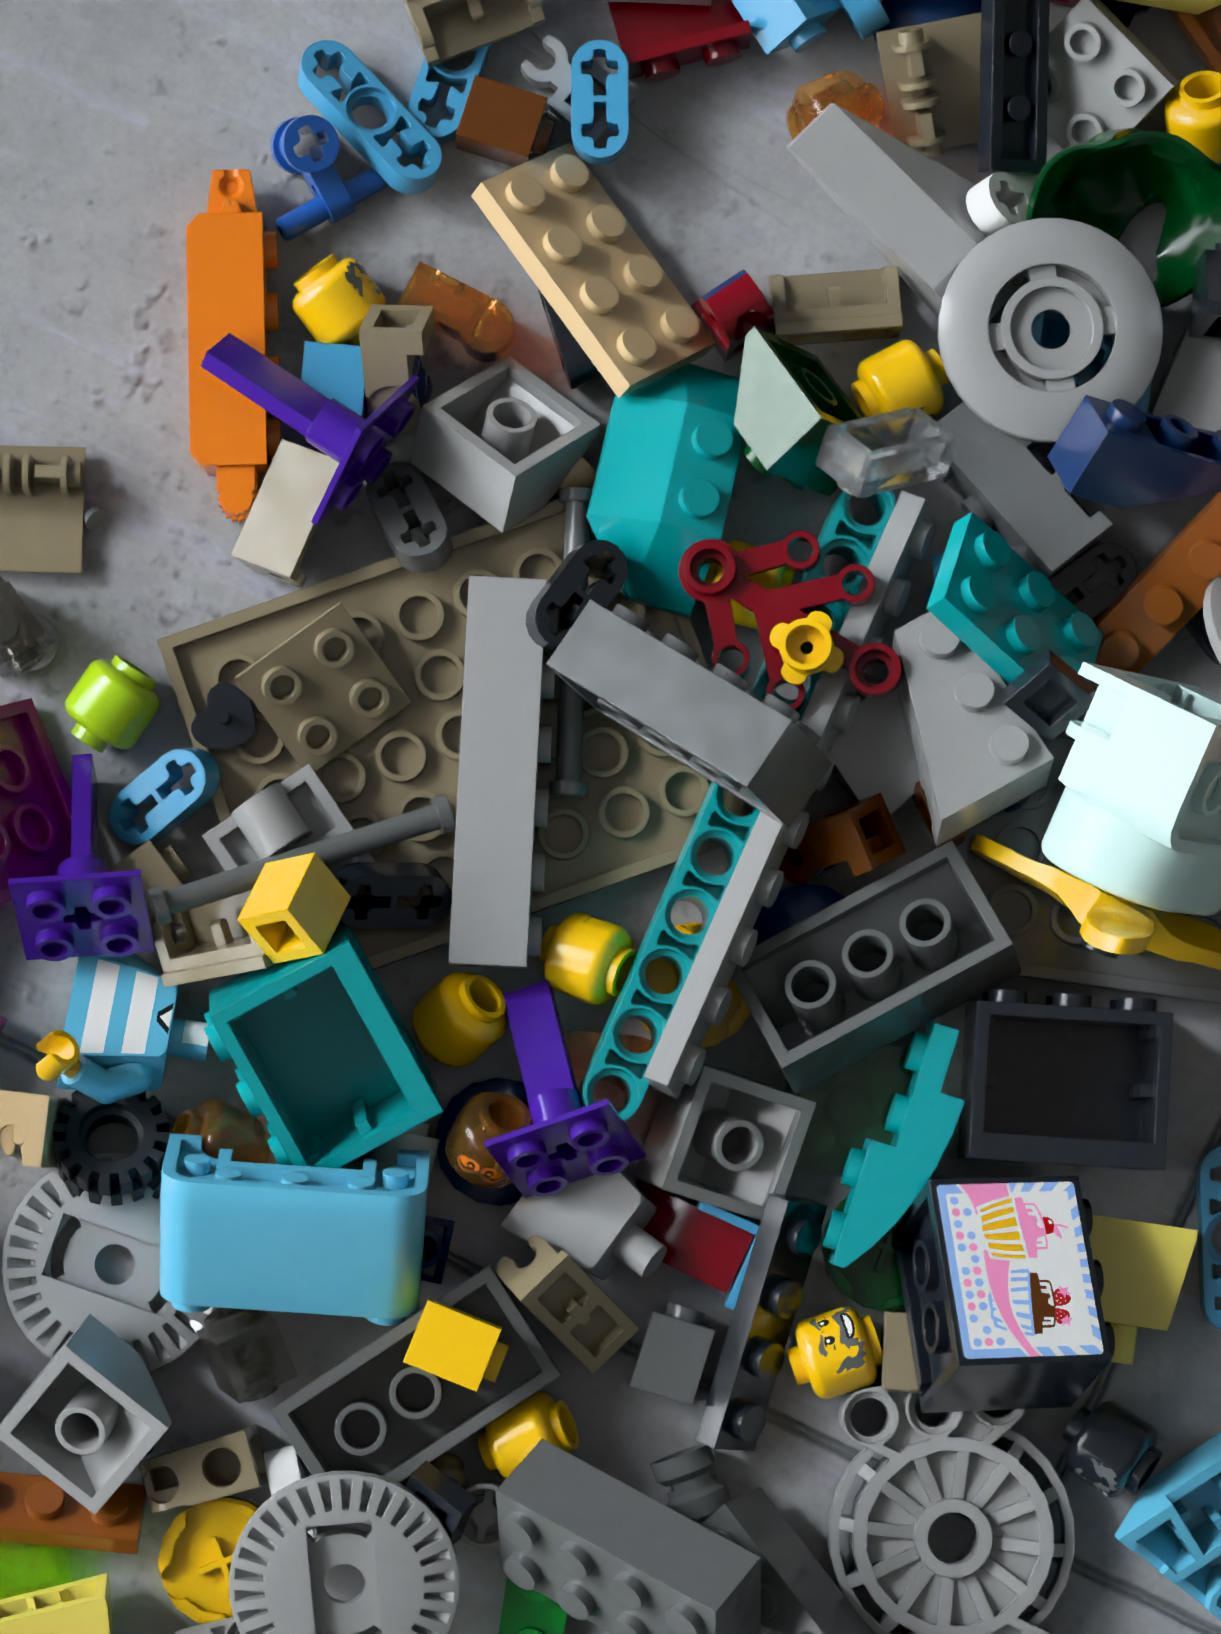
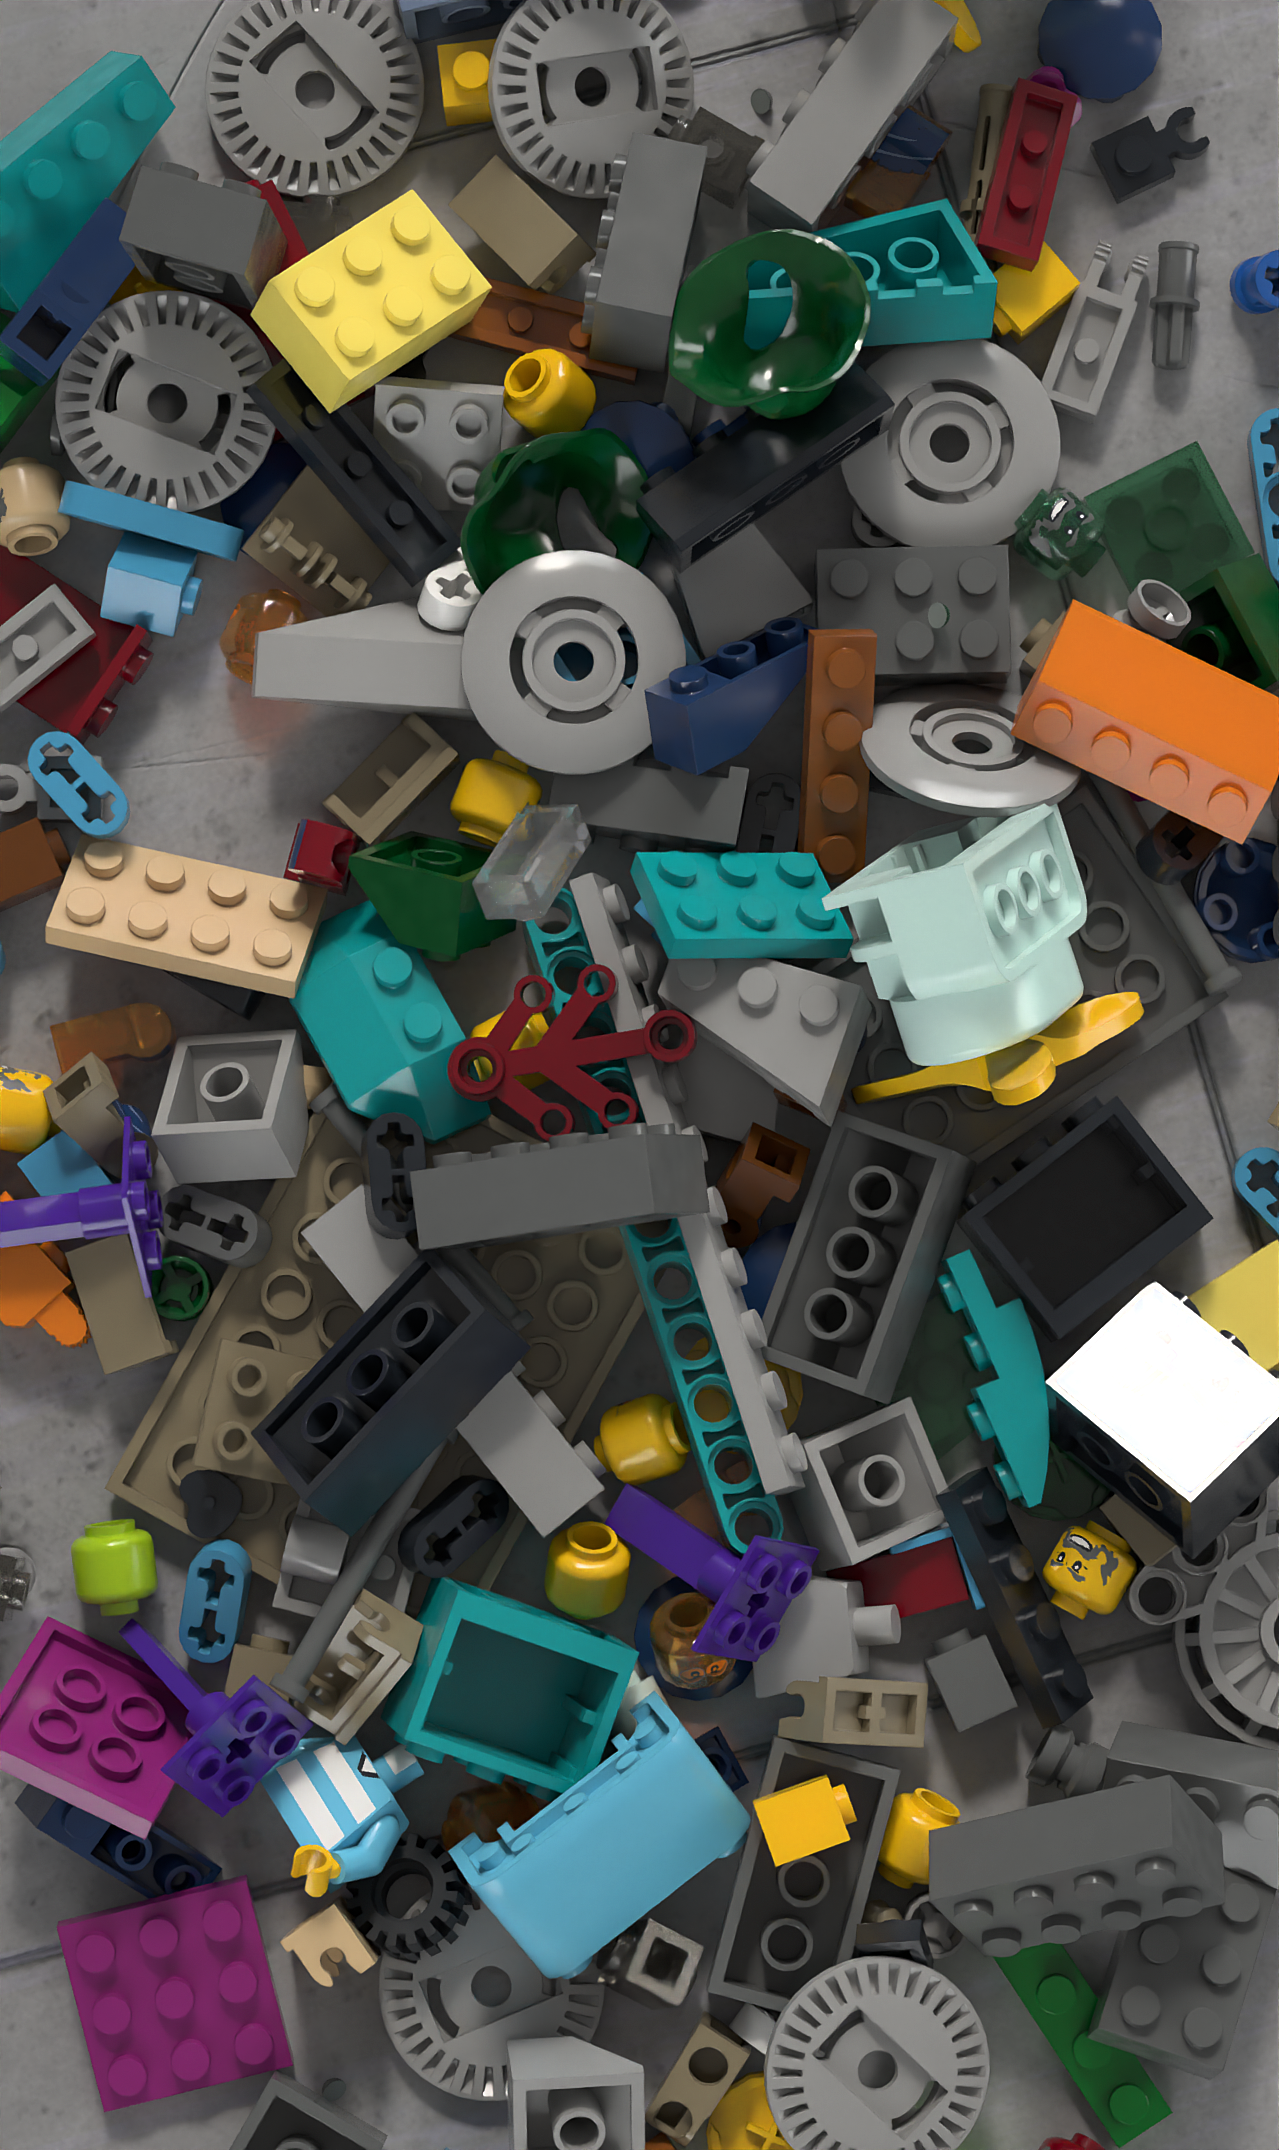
camera: 35 degrees left, 0 degrees up
yellow brick [237,852,351,964] -> none
yellow plate [770,611,844,685] -> none
black plate [1003,649,1096,742] -> none
none -> dark green wheel [152,1256,214,1322]
none -> black slope [251,1249,532,1537]

